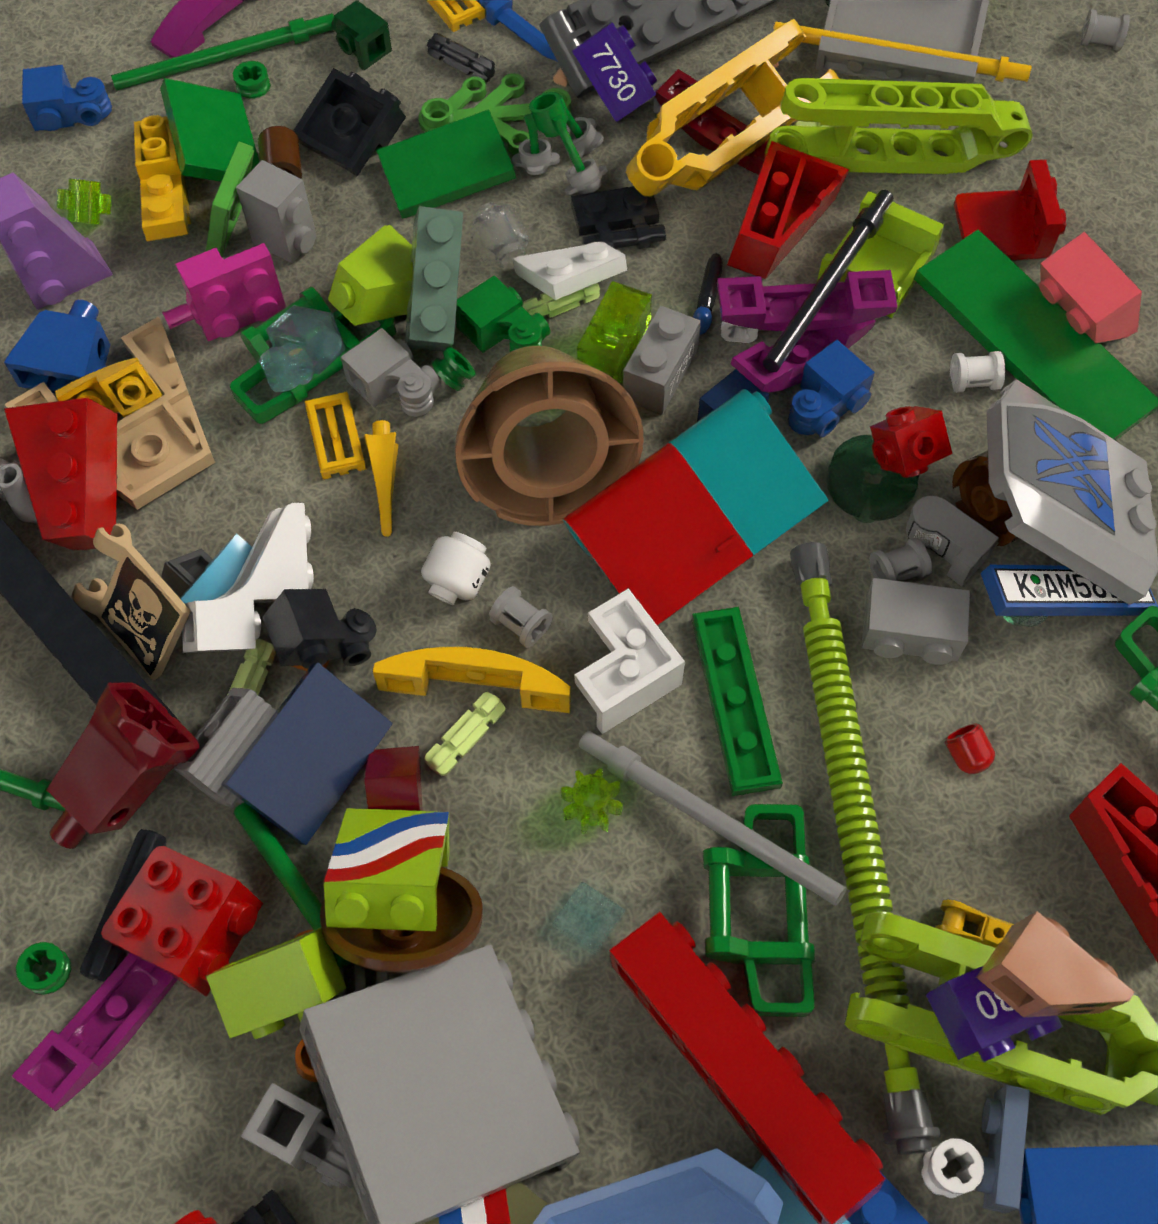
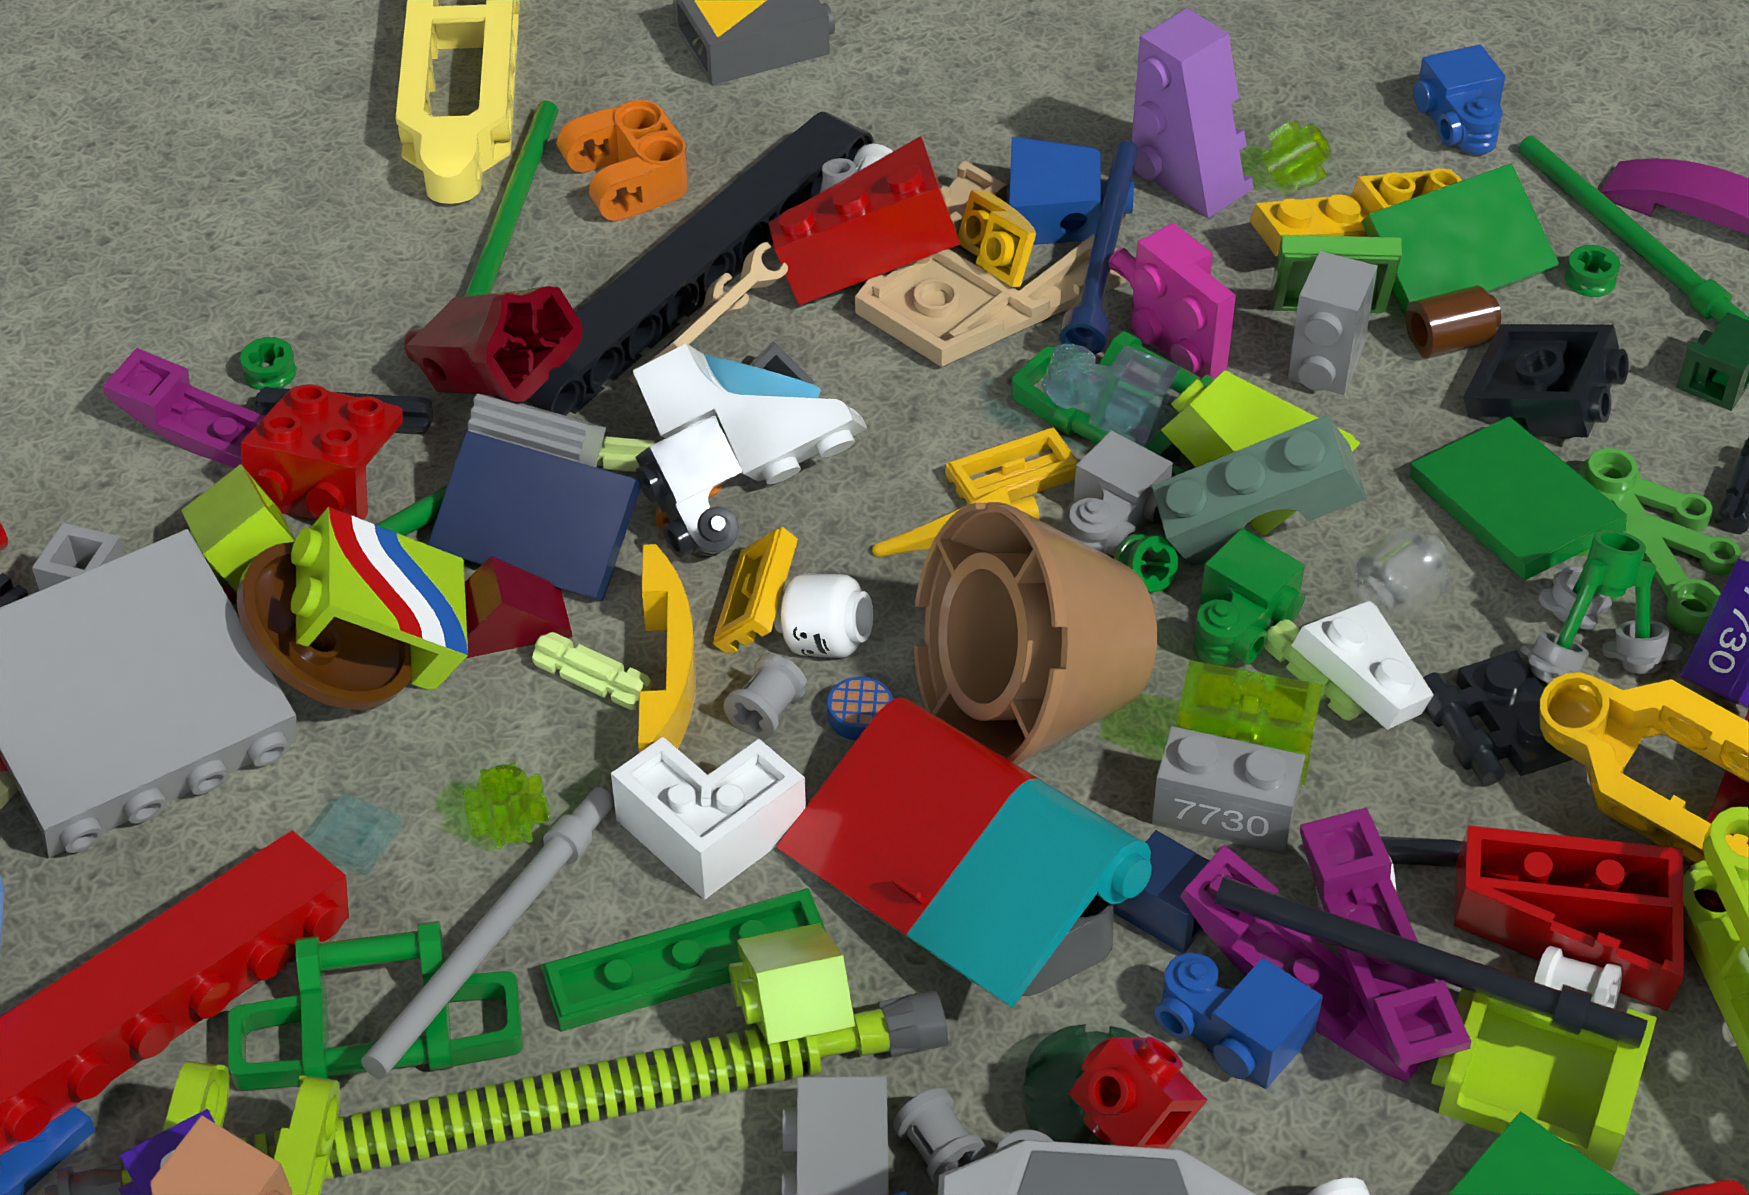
camera: 80 degrees right, 15 degrees down
none -> yellow tile [713,526,798,654]
none -> piece [729,923,855,1044]
none -> tile [827,677,893,741]
none -> dark blue piece [1059,140,1138,356]
none -> white bush [1534,946,1622,1009]

